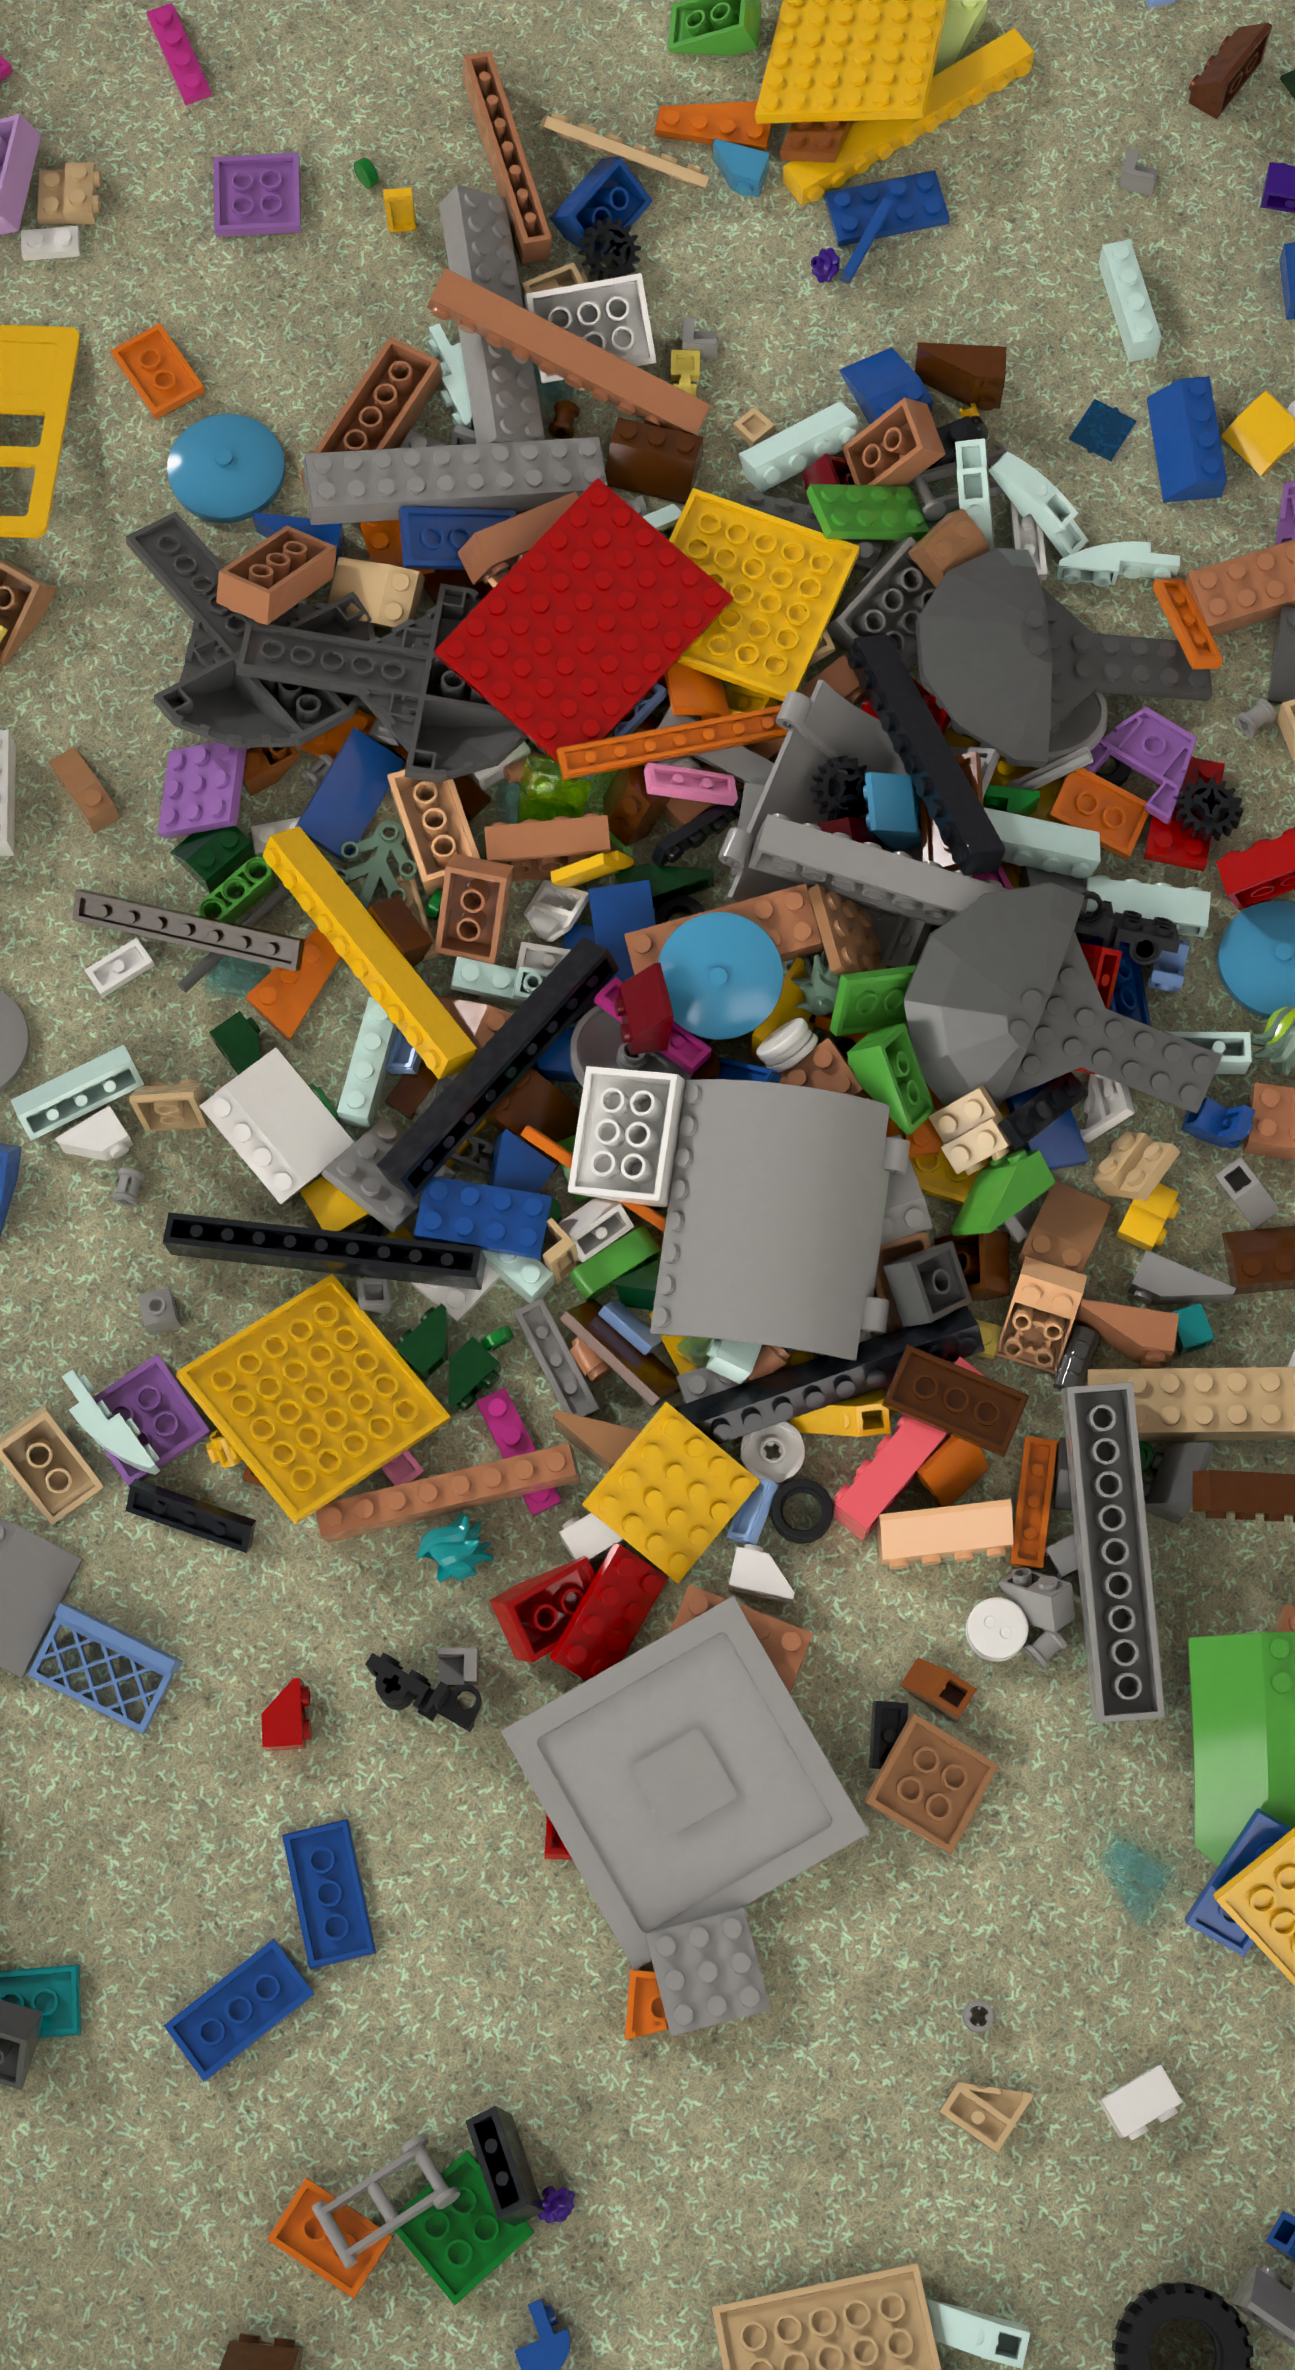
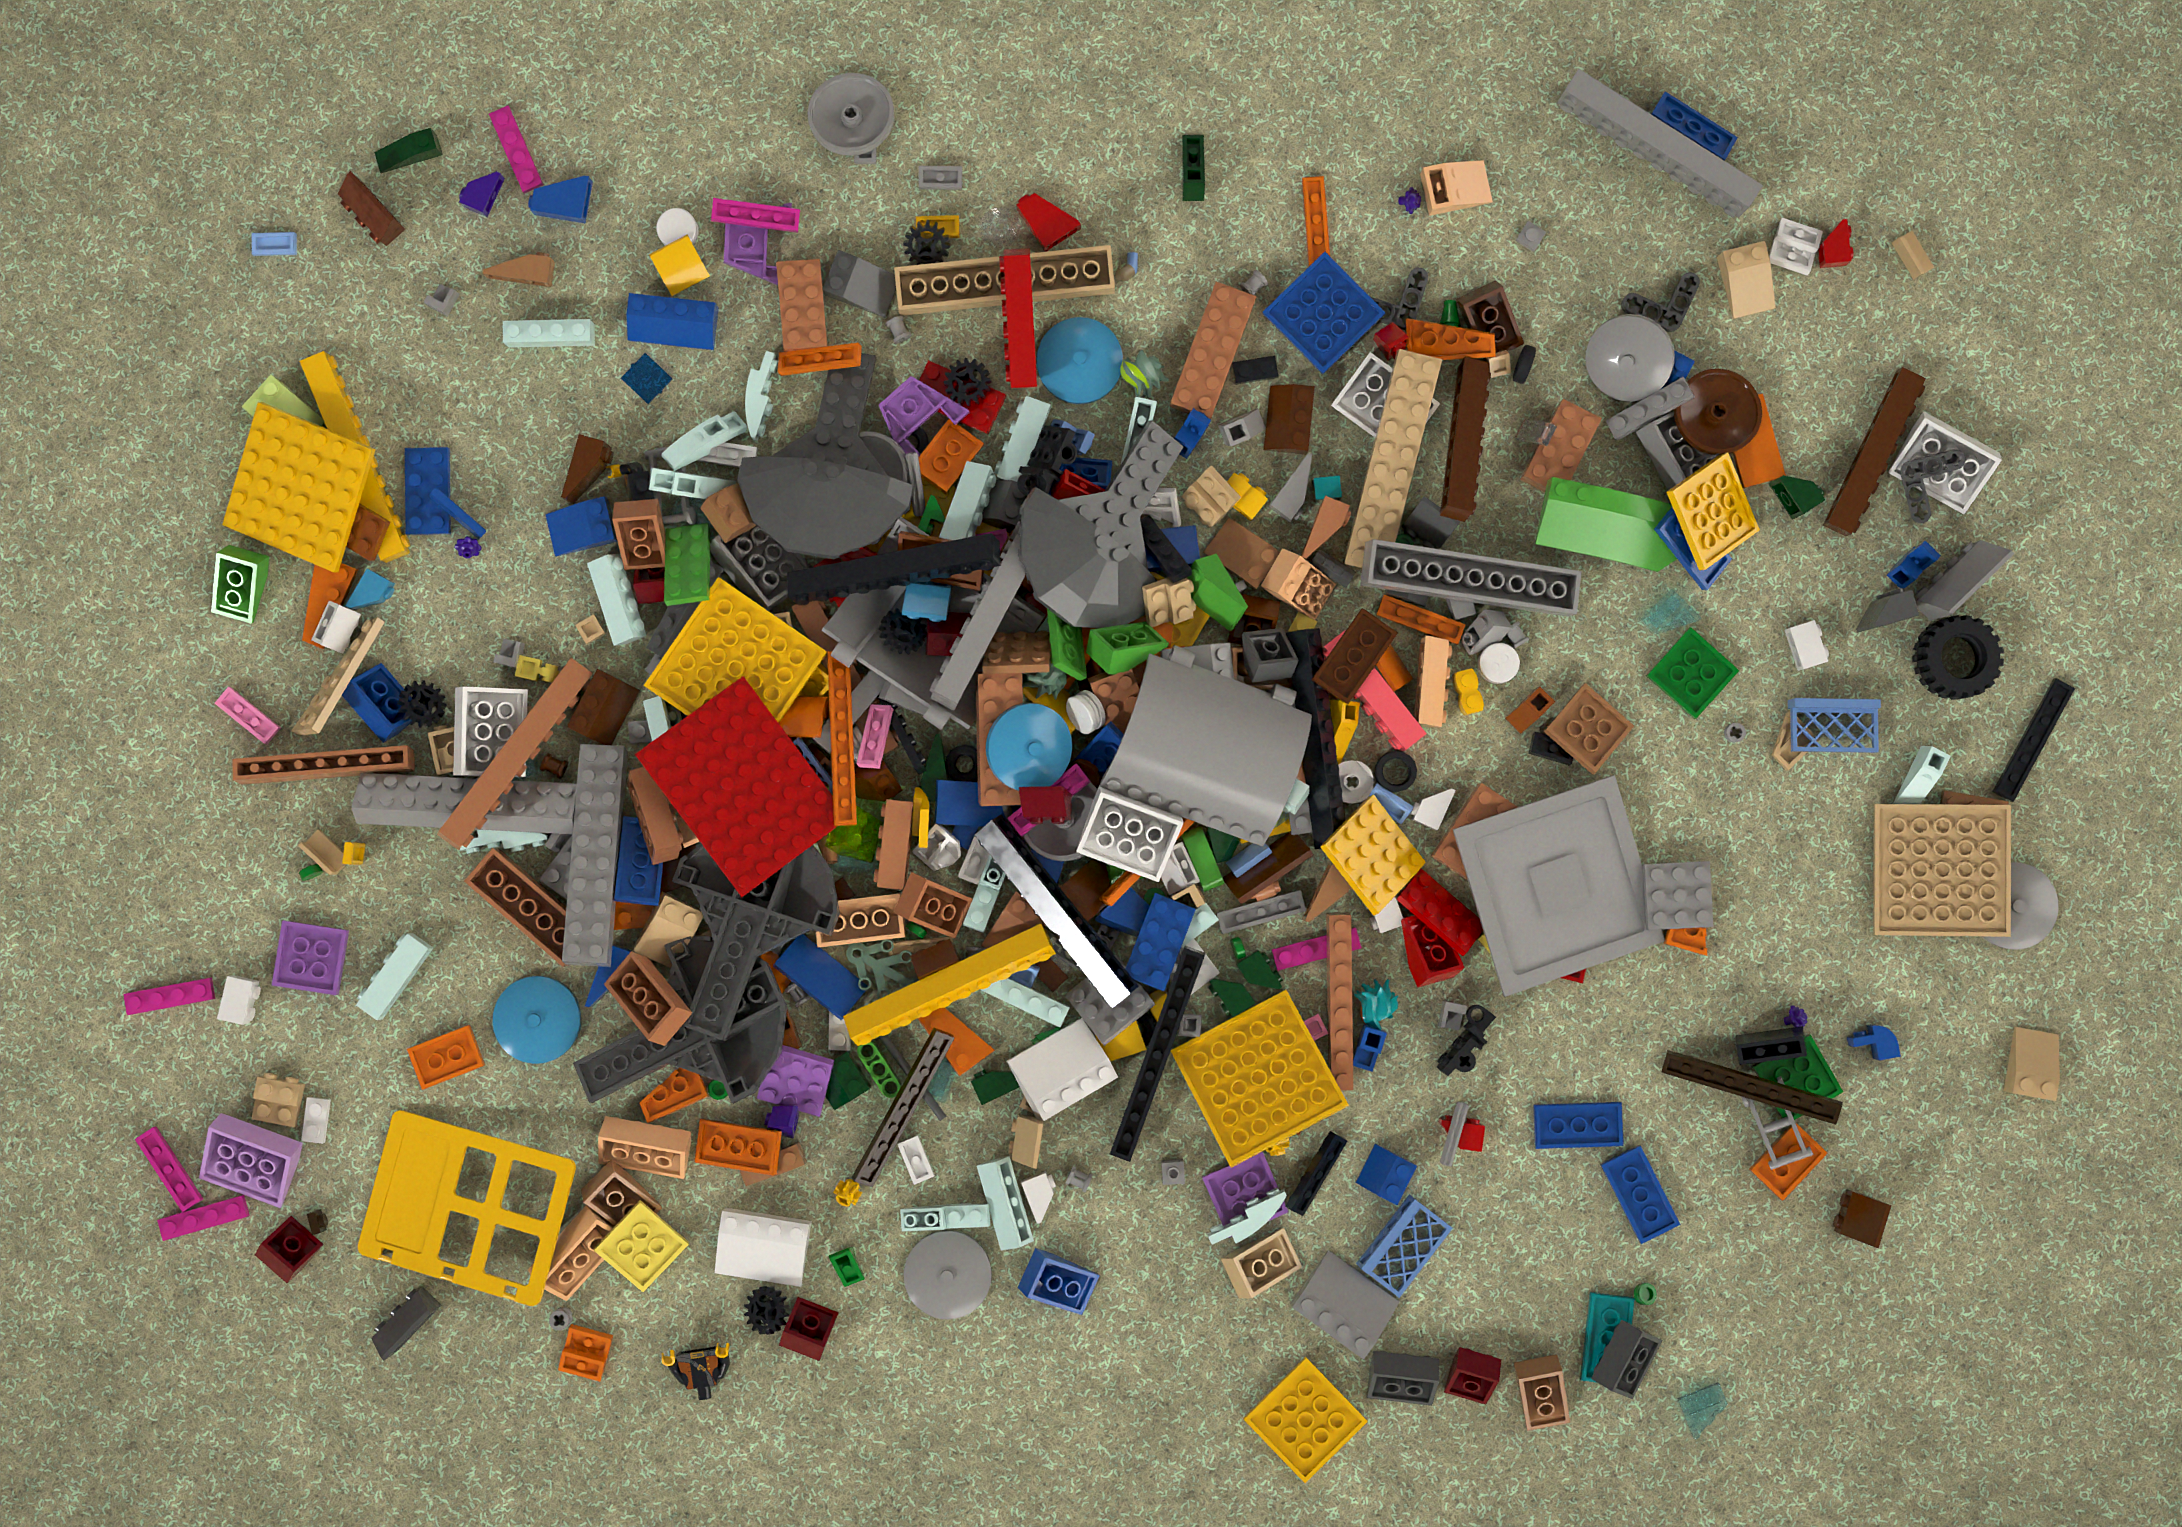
camera: 80 degrees left, 15 degrees up
none -> bright pink plate [215,686,281,745]
none -> white brick [217,975,261,1025]
none -> tan panel [298,829,346,875]
none -> white brick [311,600,361,654]
none -> light aqua brick [356,933,433,1020]
none -> medium nougat slope [483,252,555,287]
none -> light nougat slope [598,1116,691,1179]
none -> orange wing [639,1067,709,1123]
none -> orange tile [695,1119,782,1176]
none -> dark purple slope [764,1105,799,1139]
none -> yellow gear [833,1179,862,1207]
none -> light aqua slope [900,1203,990,1231]
none -> blue brick [1353,1024,1387,1072]
none -> blue slope [1356,1144,1417,1205]
none -> light grey axle [1440,1102,1469,1166]
none -> yellow brick [1453,668,1484,716]
none -> green tile [1634,1283,1657,1306]
none -> green plate [1646,627,1740,719]
none -> dark brown plate [1661,1050,1843,1125]
none -> medium blue fence [1788,698,1881,753]
none -> dark grey slope [1856,588,1919,633]

